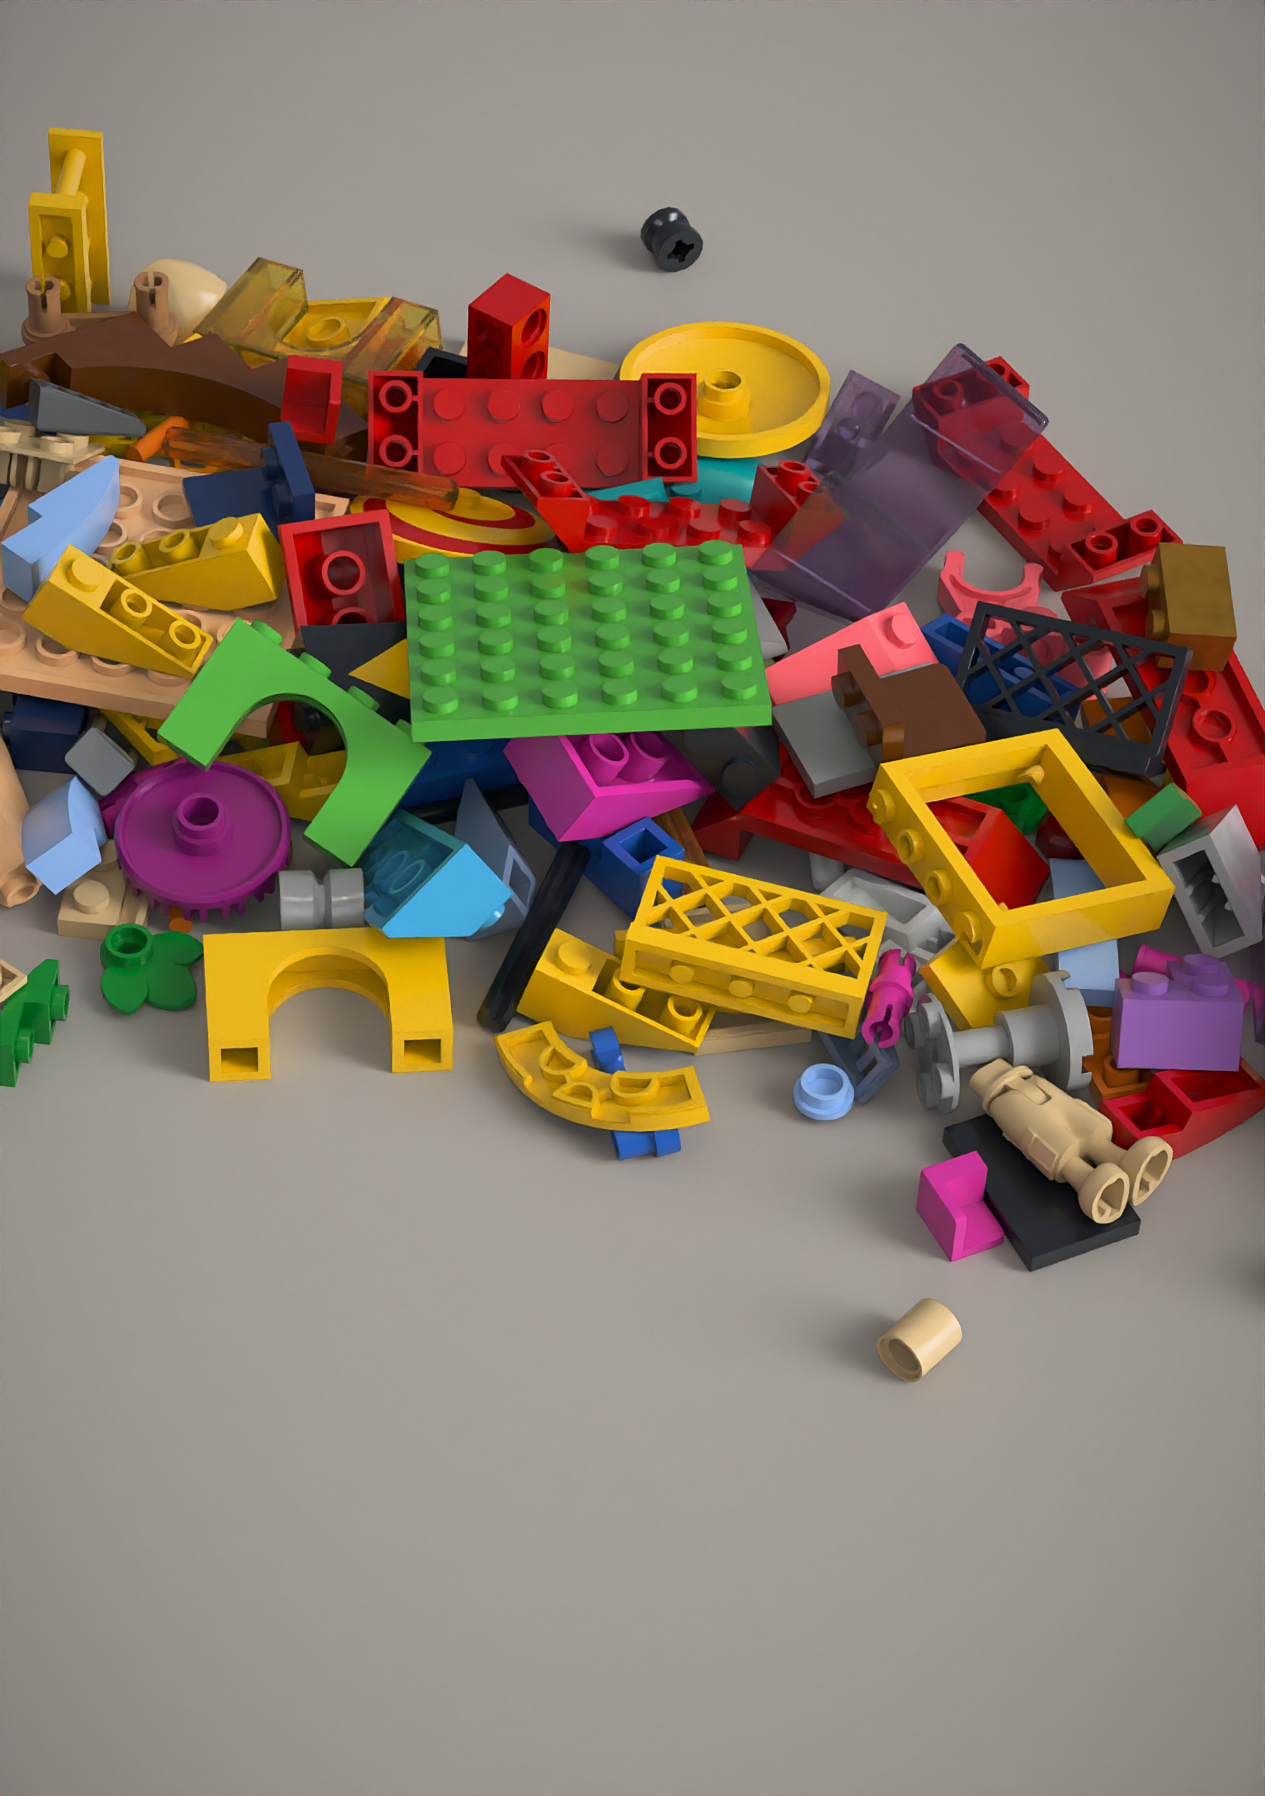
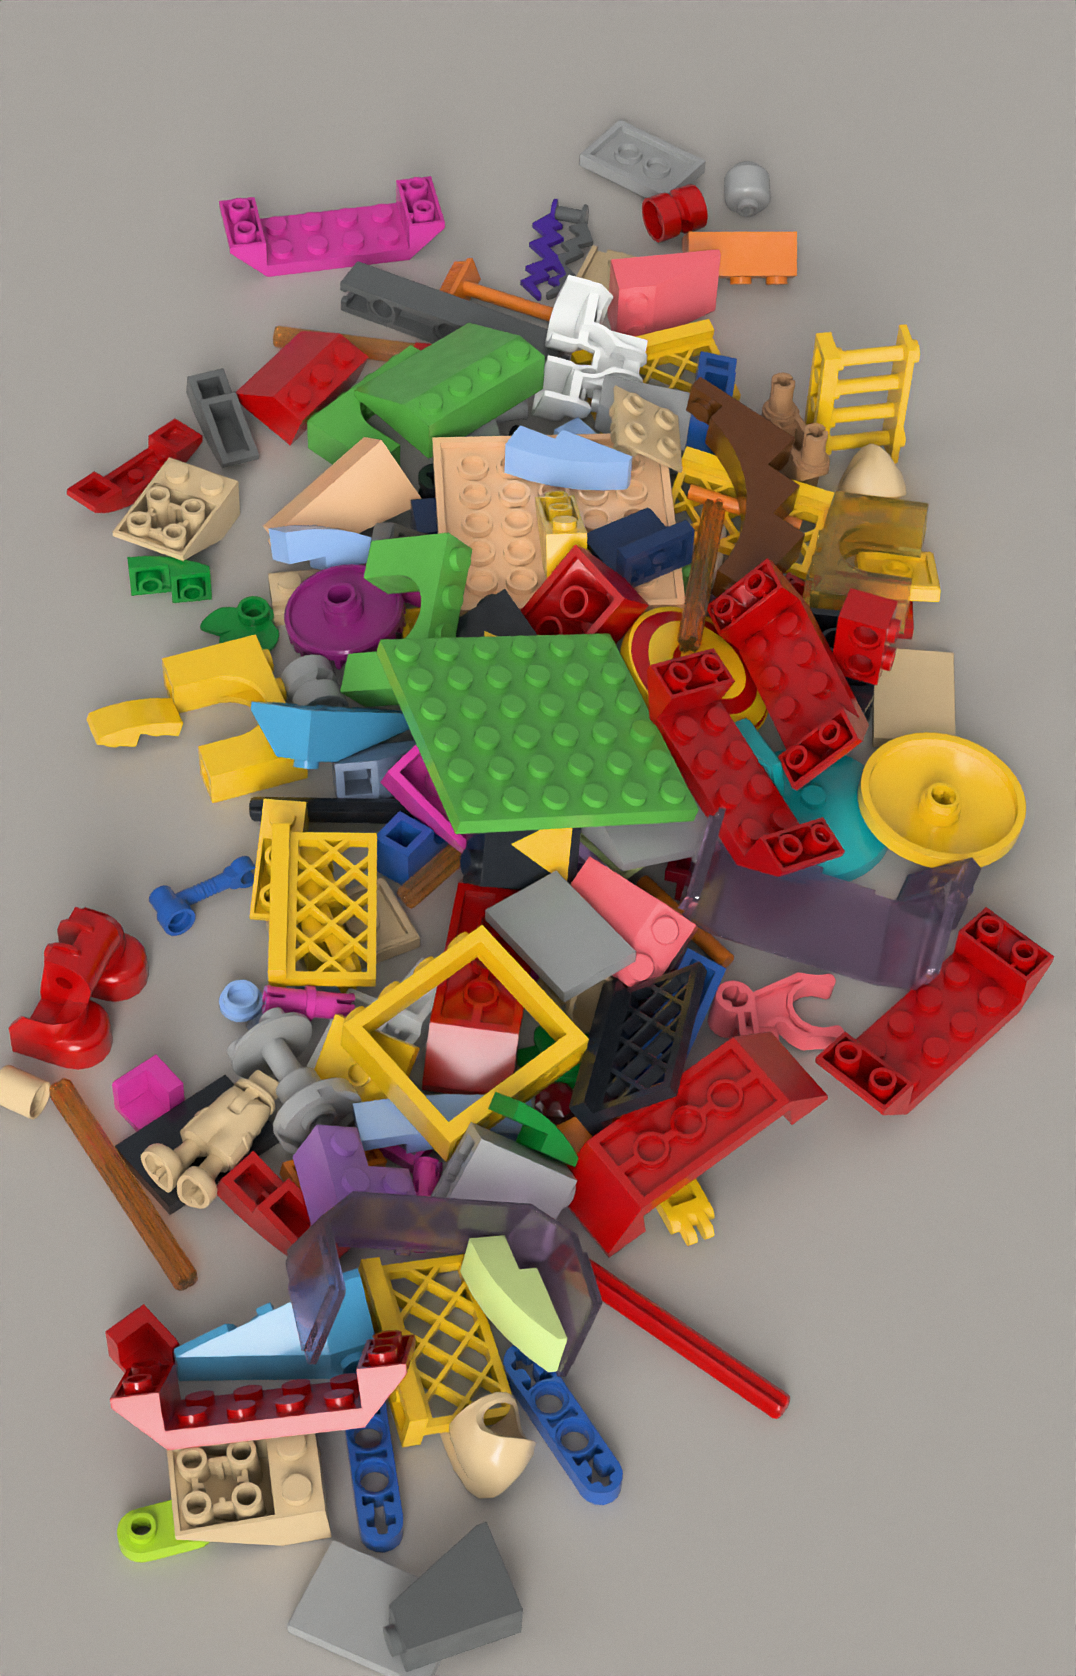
camera: 75 degrees right, 5 degrees up
yellow slope [20,544,214,680] -> none
dark grey slope [27,378,146,438] -> none
red panel [280,355,343,445] -> none
yellow tile [493,1020,711,1132] -> none
reddish brown bracket [831,644,986,769] -> none
pearl gold brick [1139,542,1237,672] -> none
none -> red piece [9,907,149,1070]
none -> clear orange axle [49,1078,198,1291]
none -> yellow slope [86,698,183,747]

